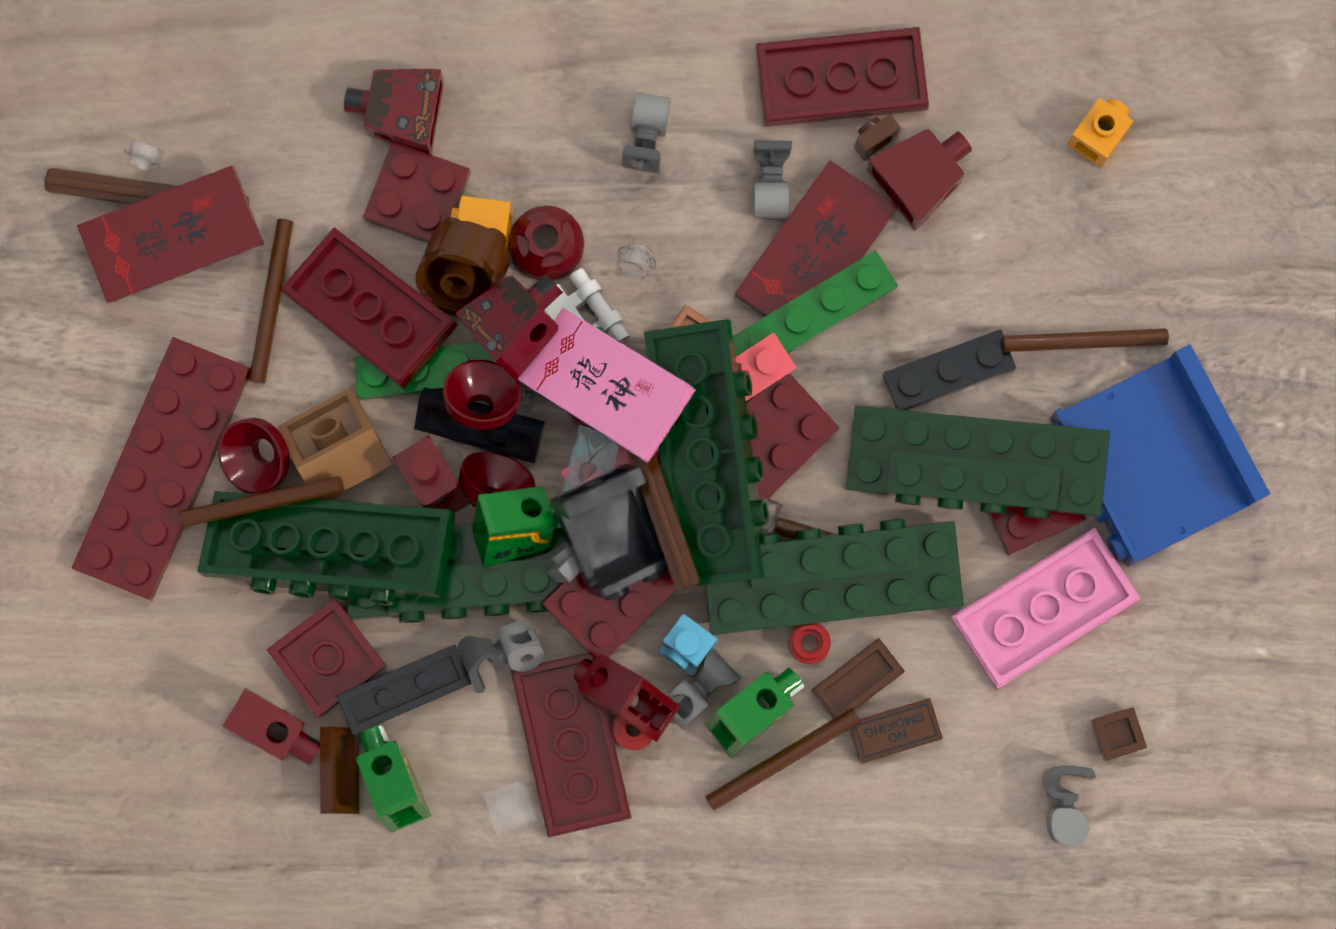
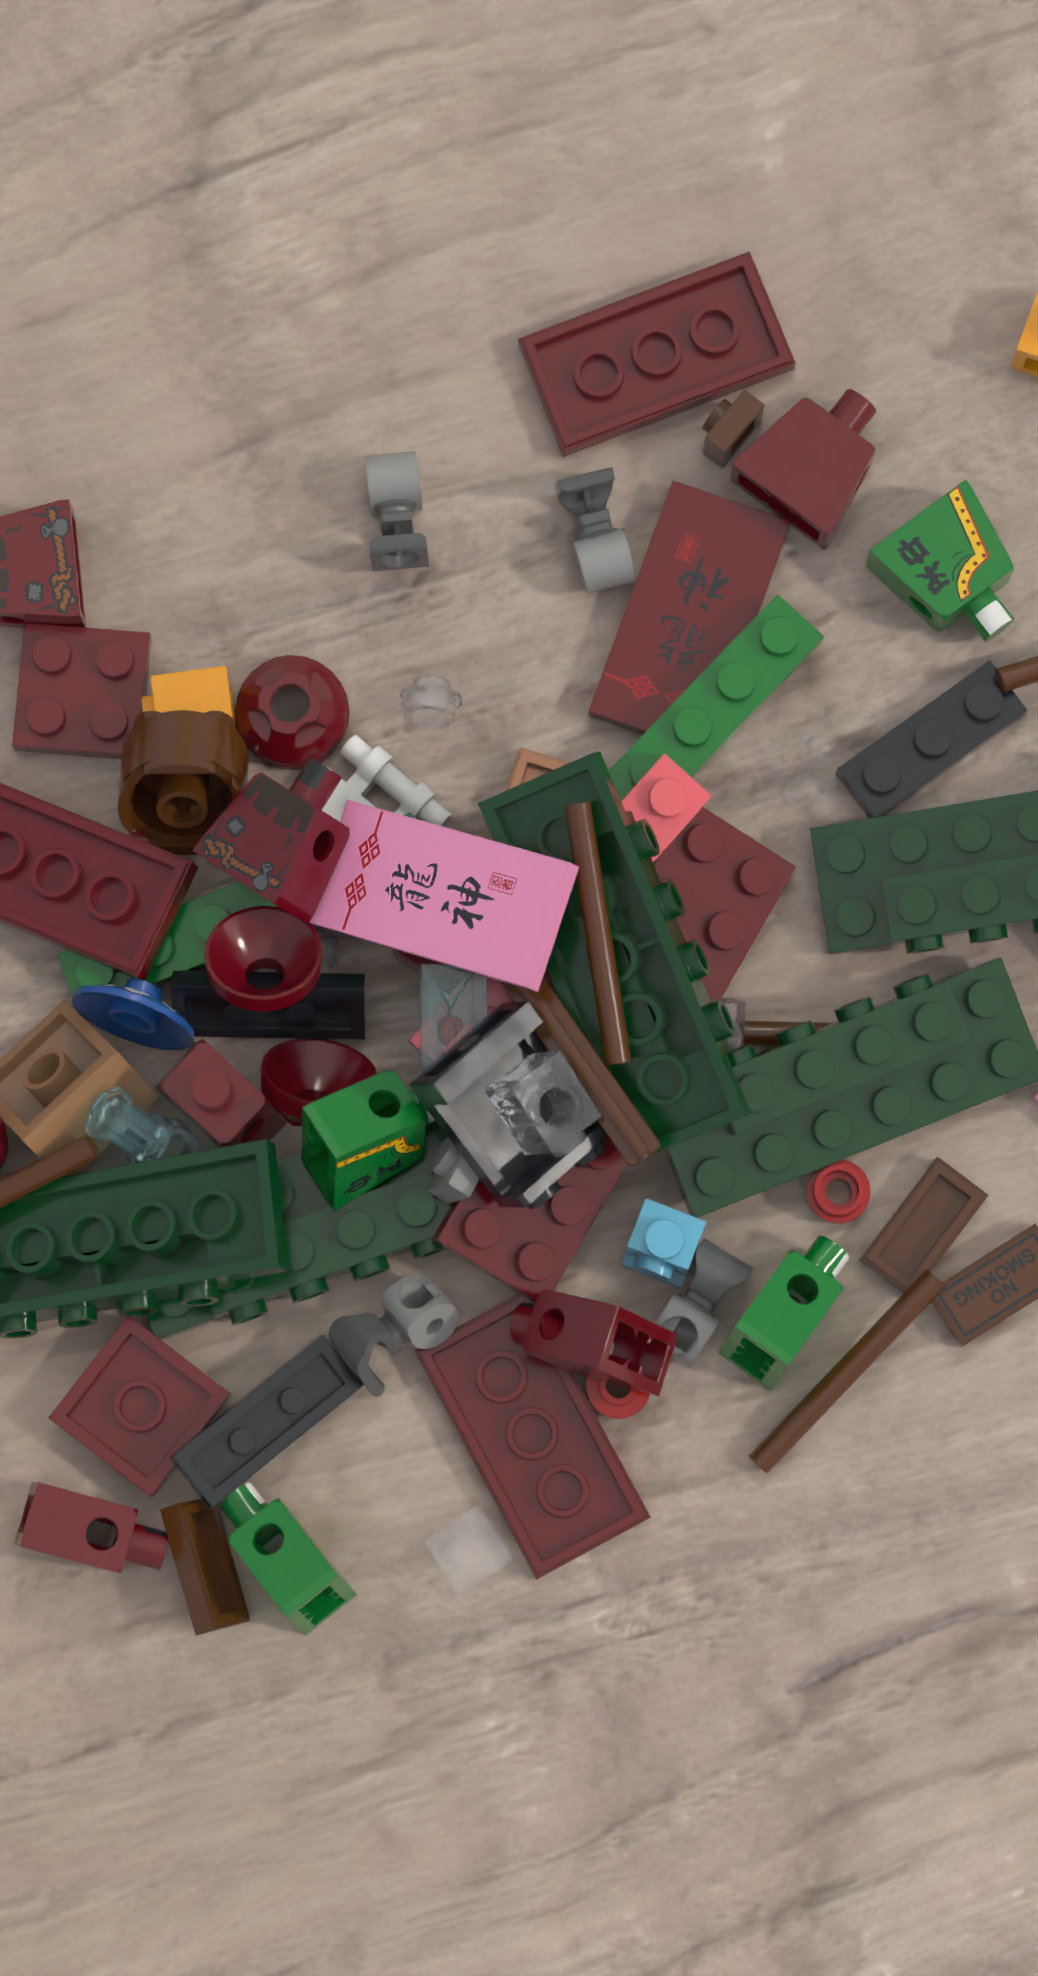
camera: 15 degrees left, 0 degrees up
none -> blue dish [72,978,194,1050]
none -> clear light blue connector [85,1087,202,1164]
none -> clear brick [484,1050,601,1158]
none -> reddish brown bar [565,802,631,1065]
none -> green torso [866,479,1015,642]

